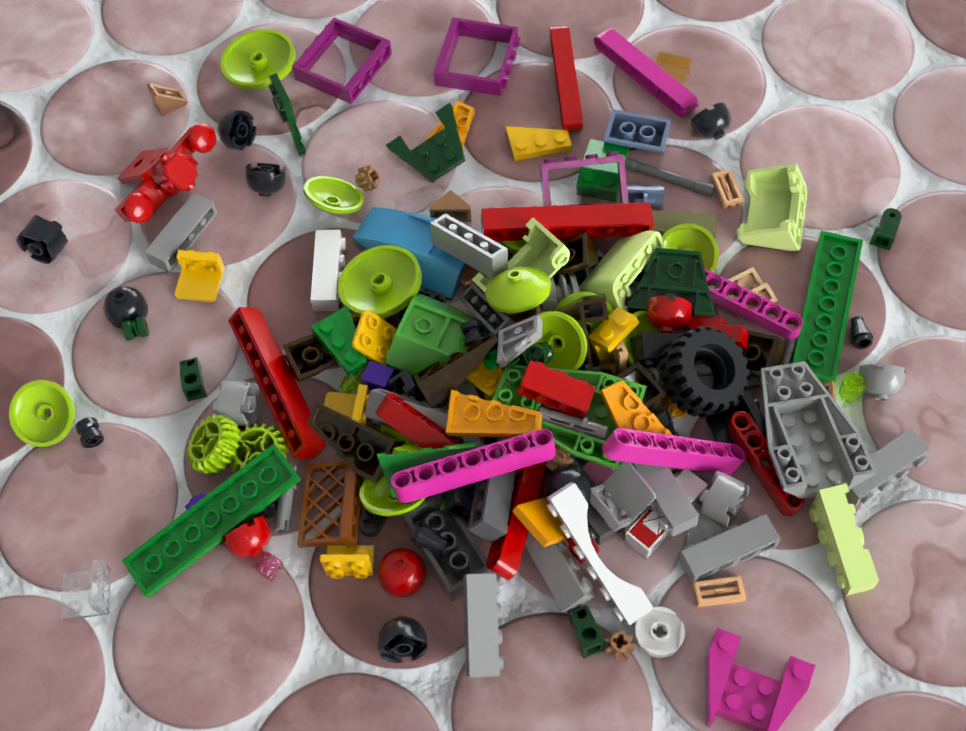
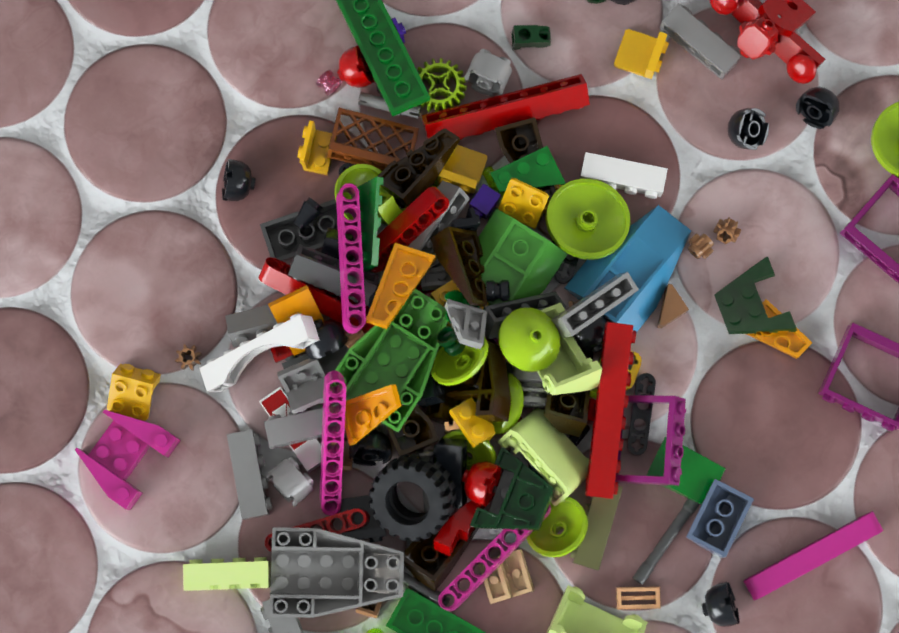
camera: 100 degrees right, 20 degrees up
medium nougat slope [147,83,188,116] -> none
lime gear [186,414,241,475] -> none
dark green wing [268,73,306,155] -> none
lime dish [303,176,364,215] -> none
red cylinder [378,548,426,598] -> none
light grey brick [463,573,503,677] -> none
yellow wing [506,126,572,161] -> none
red brick [516,361,596,419] -> none
light grey pin [539,407,609,441] -> none
red beam [550,26,583,131] -> none
dark green leg [568,605,605,658] -> none
sand blue hips [627,184,664,207] -> none
white plate [634,607,685,658] -> none
clear yellow piece [655,51,692,84] -> none
light nougat tile [692,575,746,608] -> none
none -> yellow bracket [107,364,161,421]
none -> medium nougat gear [688,233,714,259]

